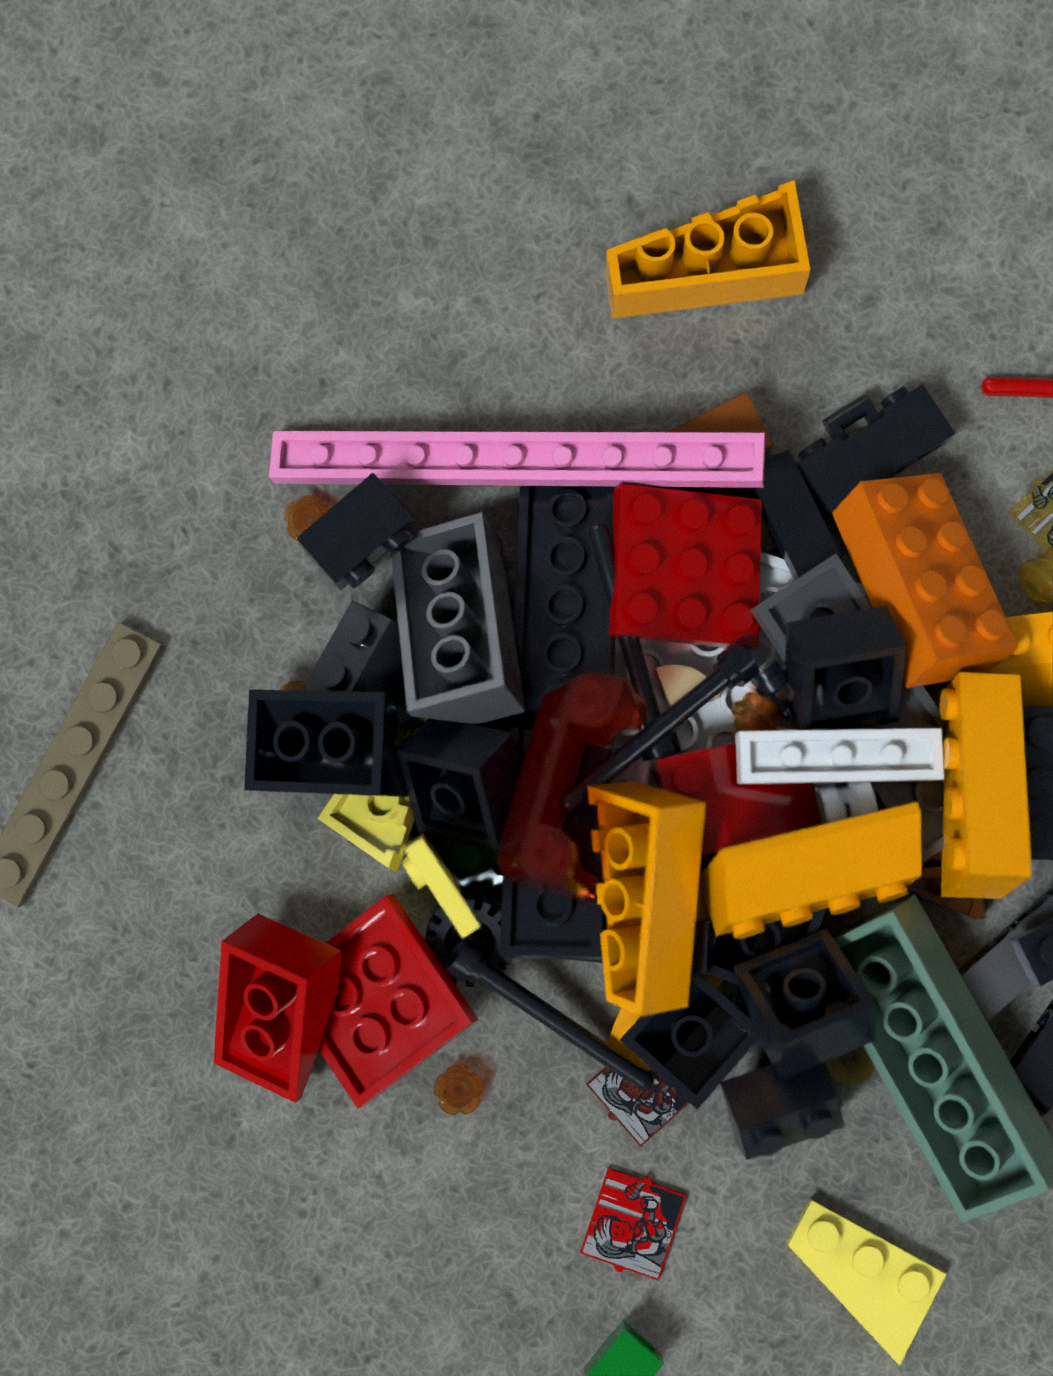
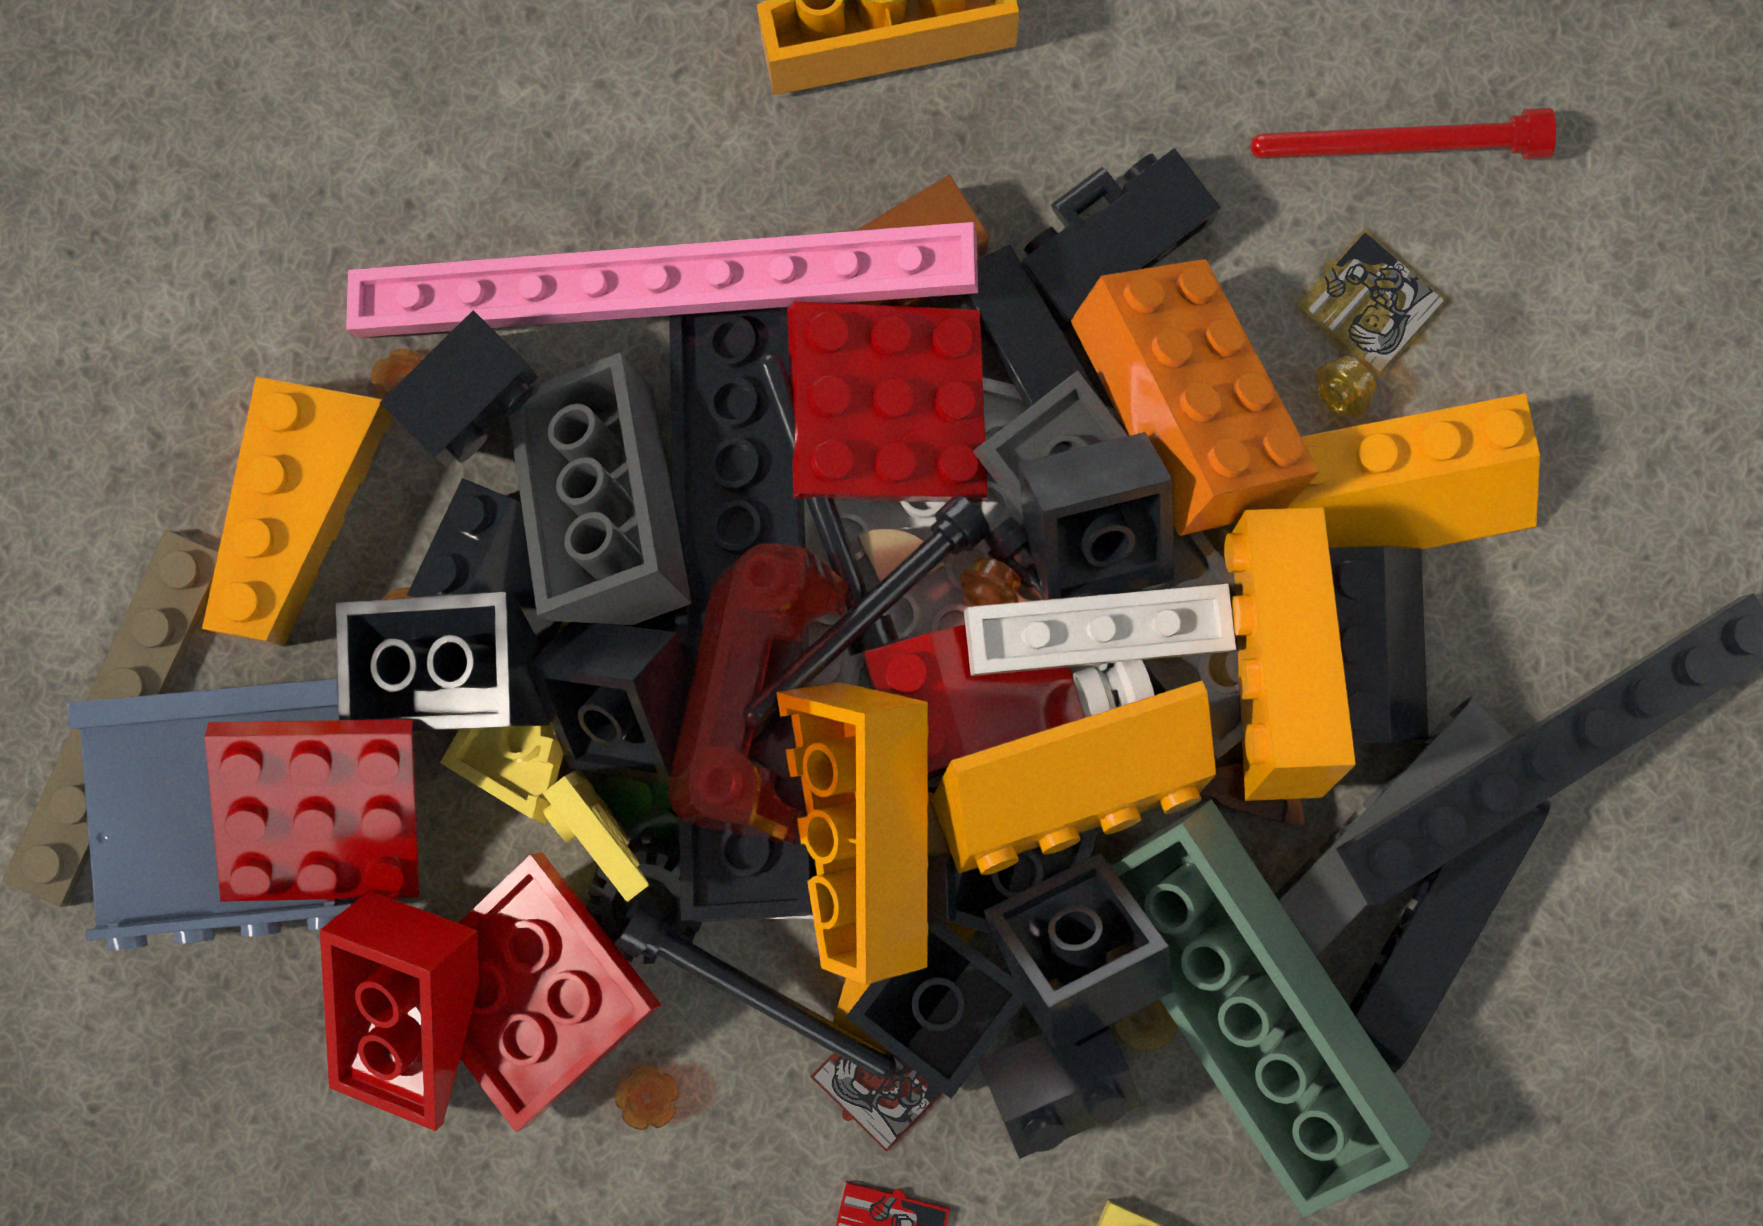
camera: 10 degrees left, 0 degrees up
none -> sand blue panel [67,679,357,951]
none -> light orange wedge [202,376,394,647]
none -> red plate [204,719,420,902]

